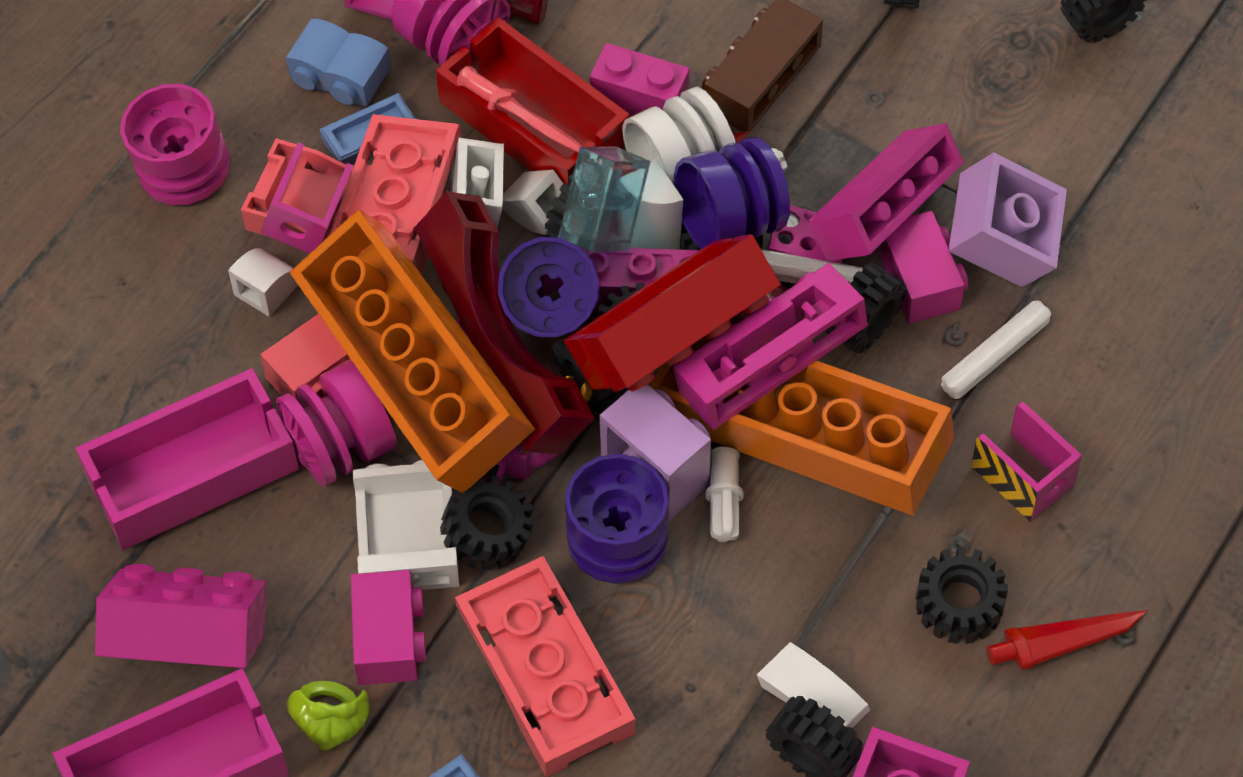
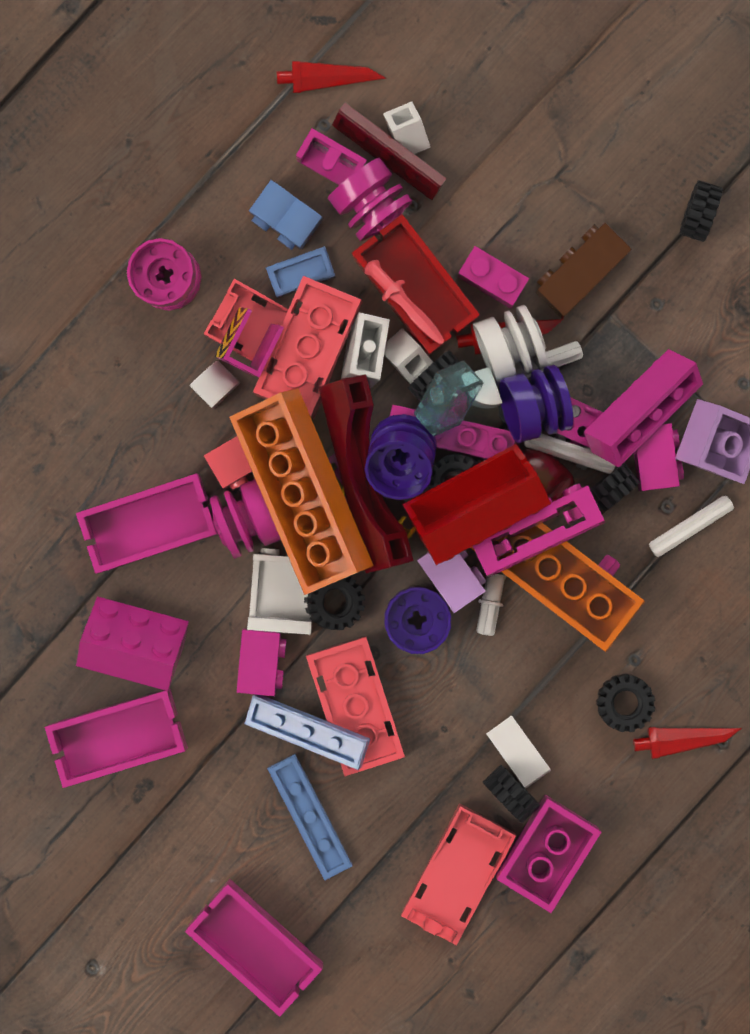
camera: 10 degrees right, 30 degrees up
lime piece [286,681,370,750] -> none
dark pink piece [971,401,1082,522] -> none
none -> tile [244,694,370,770]

